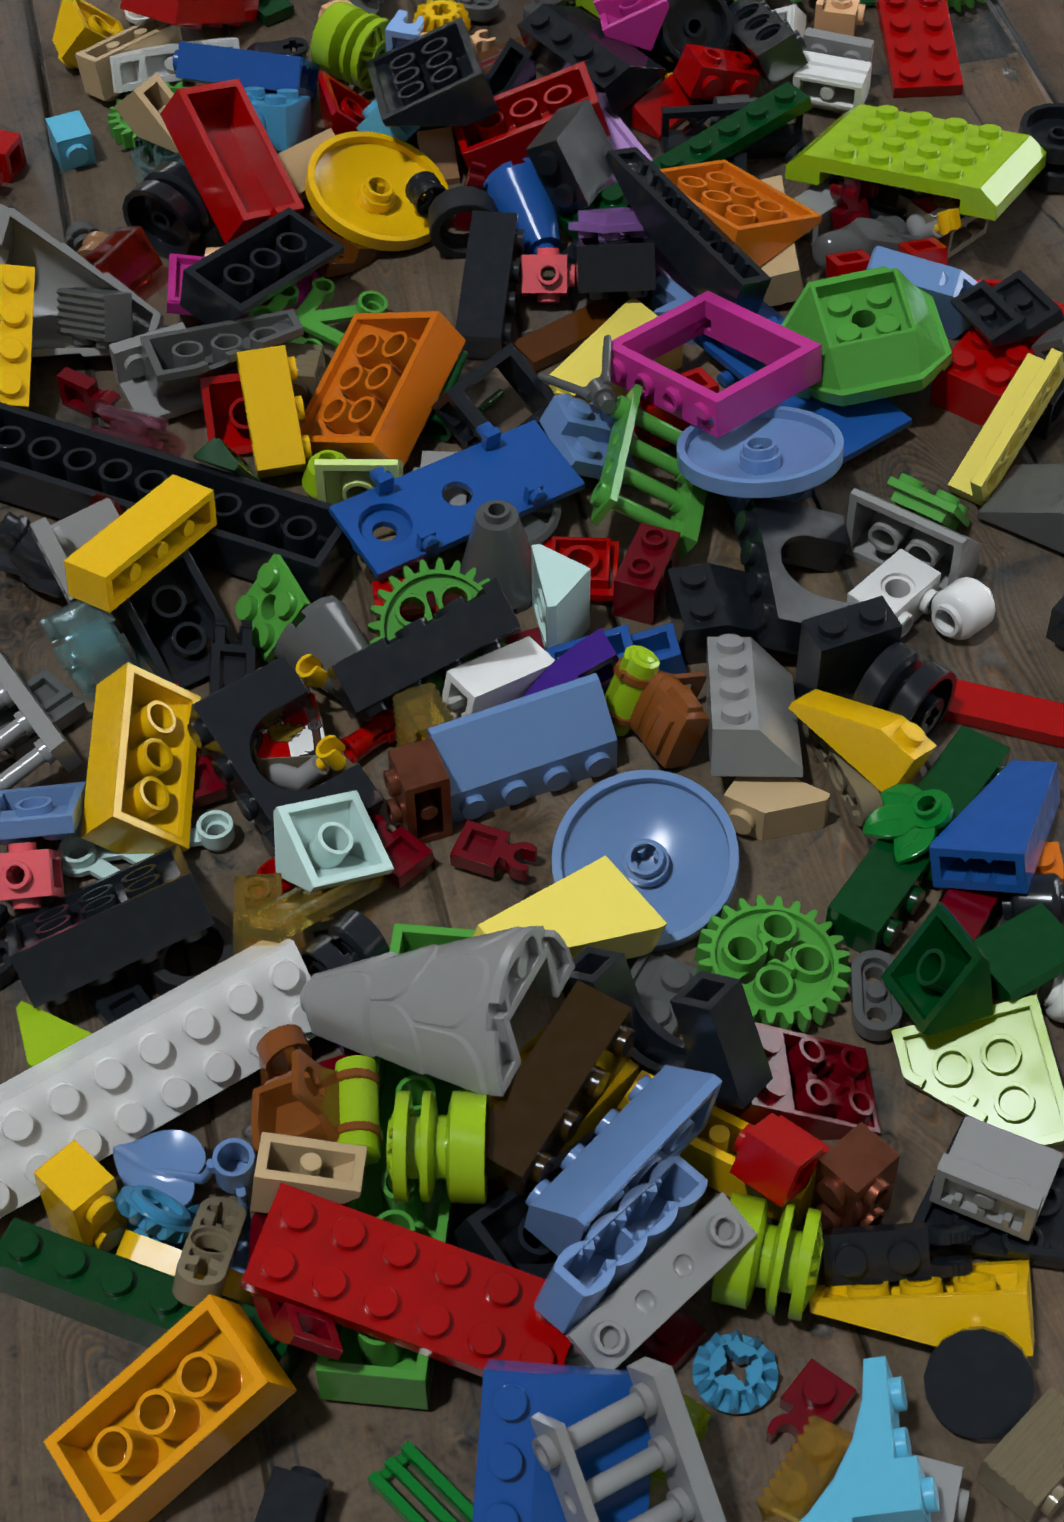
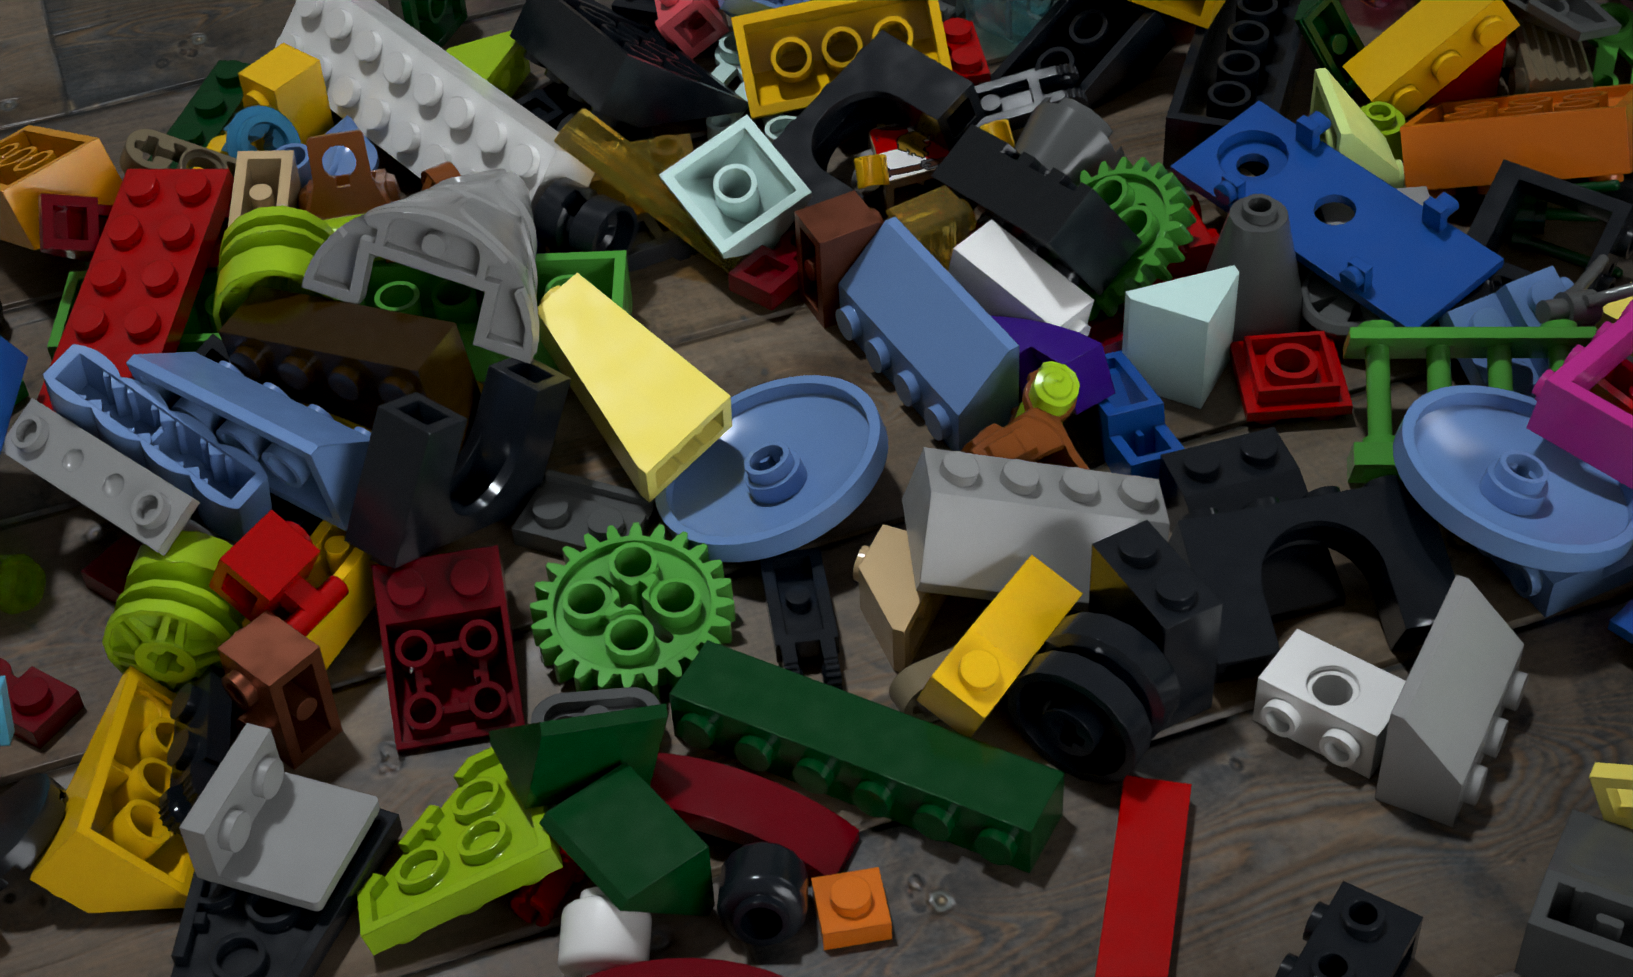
camera: 85 degrees right, 5 degrees down
bright green piece [235,554,311,662] -> none
dark red plate [450,820,537,881] -> none
dark red brick [613,523,681,625] -> none
dark azure gear [692,1329,779,1414] -> none
green plate [862,784,954,864] -> none
bright green piece [887,473,971,531] -> none
blue slope [929,760,1060,894] -> none
white head [931,577,996,640] -> none
none -> black hinge [759,547,843,690]

